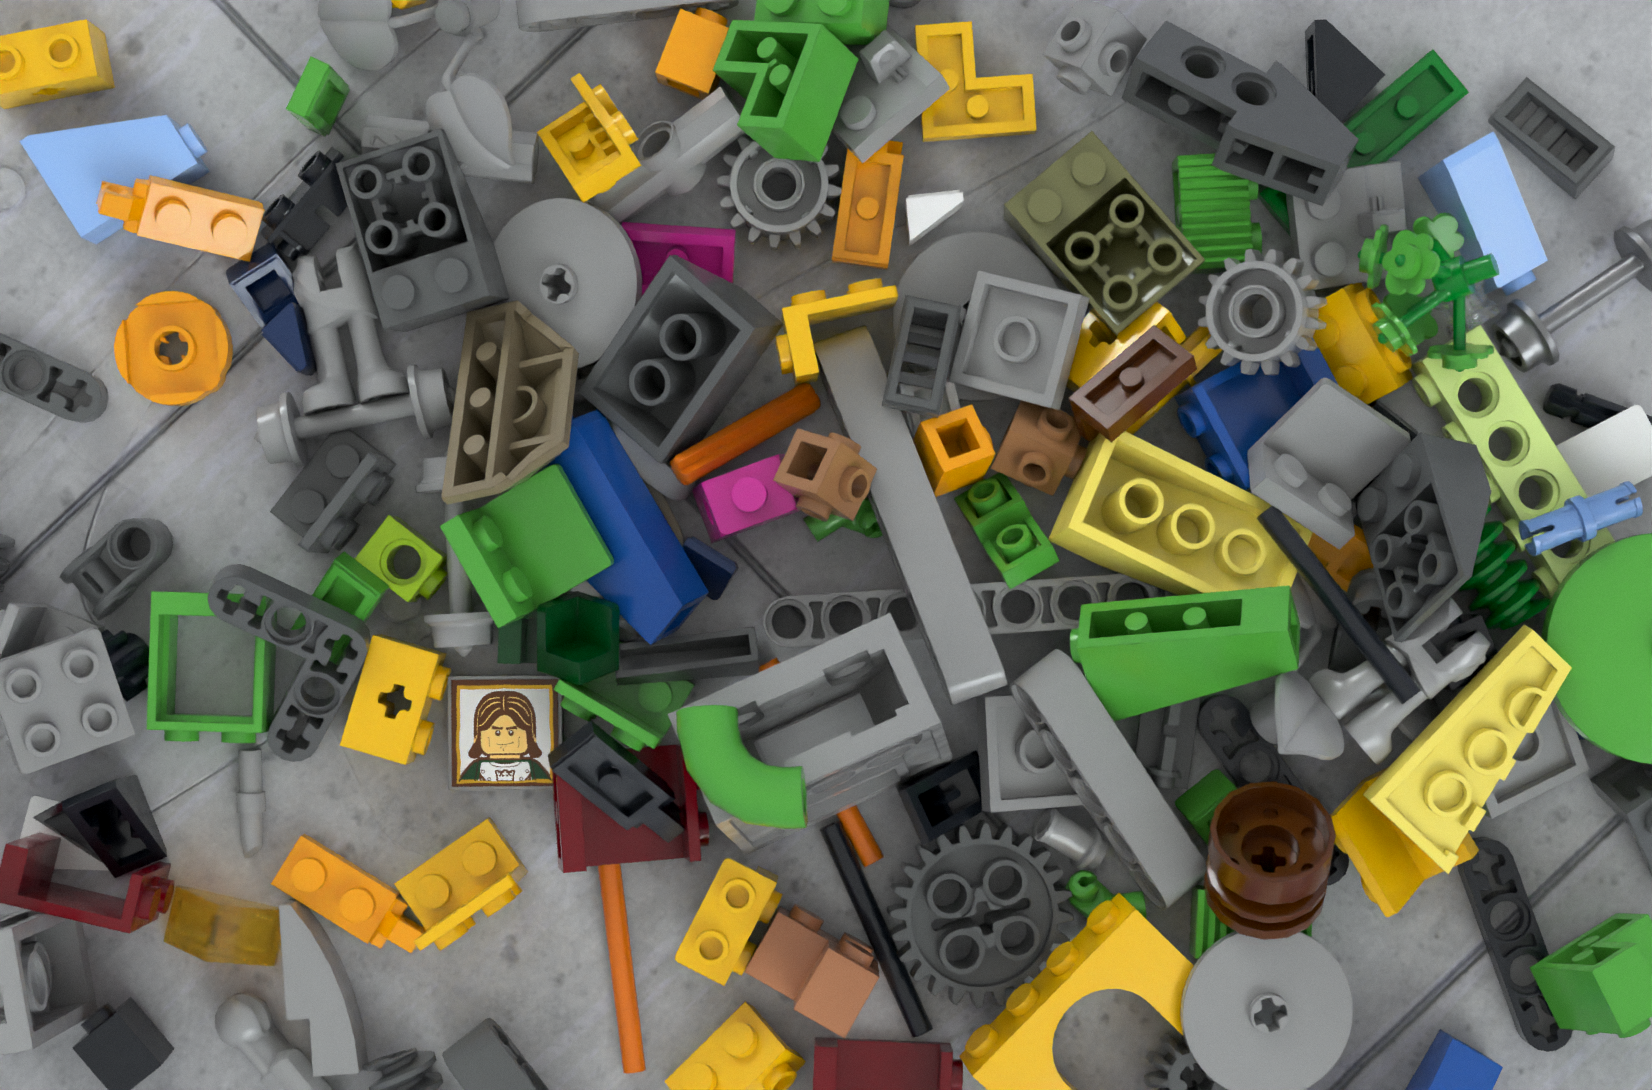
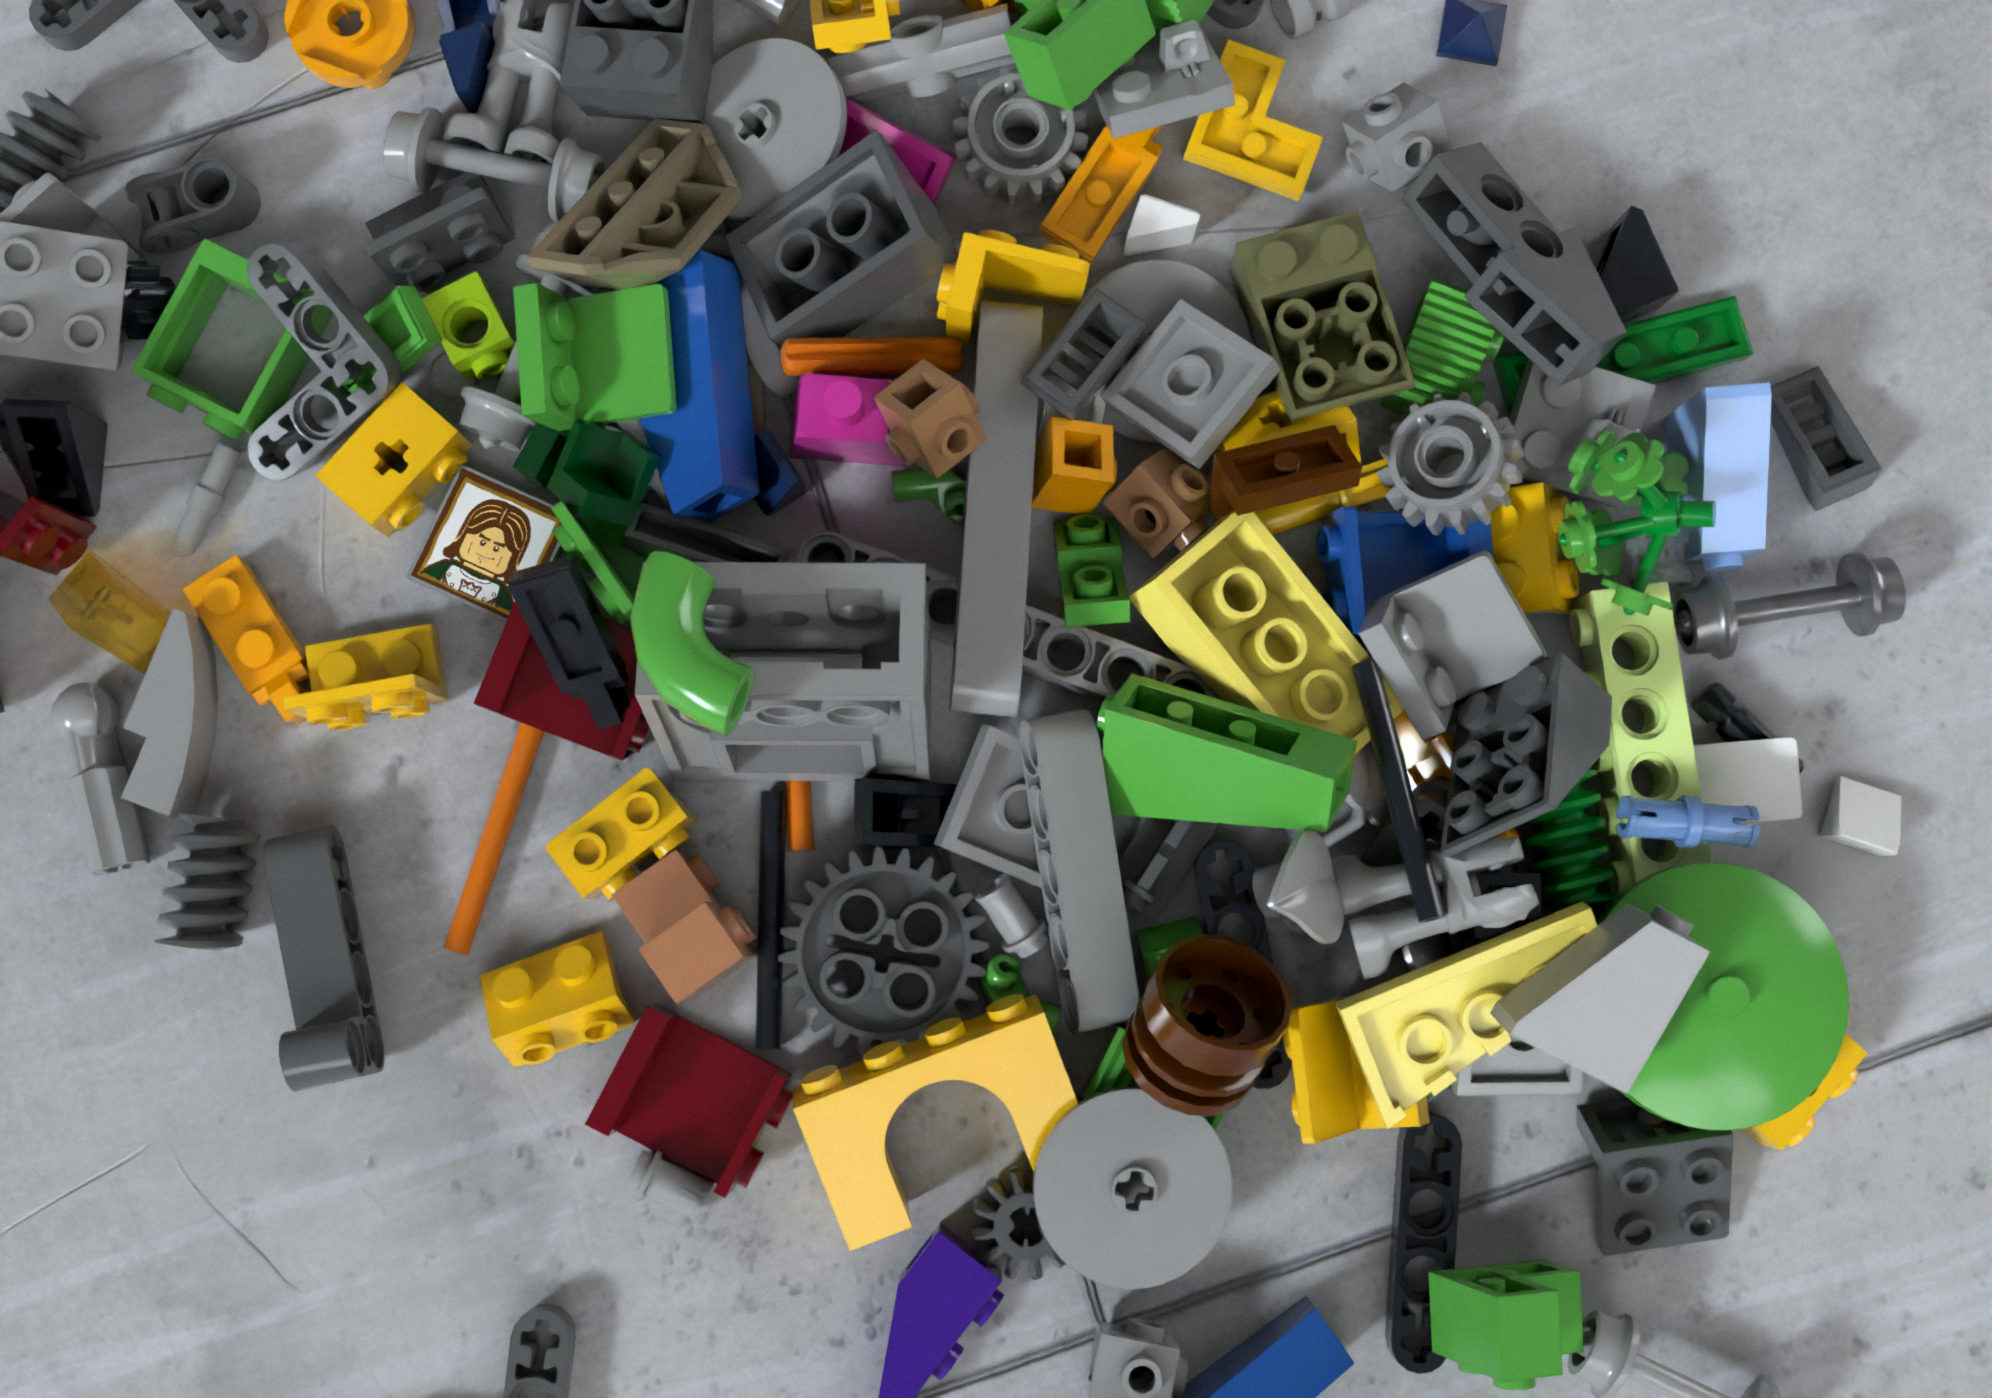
camera: 20 degrees right, 5 degrees down
none -> slope [1490,903,1710,1094]

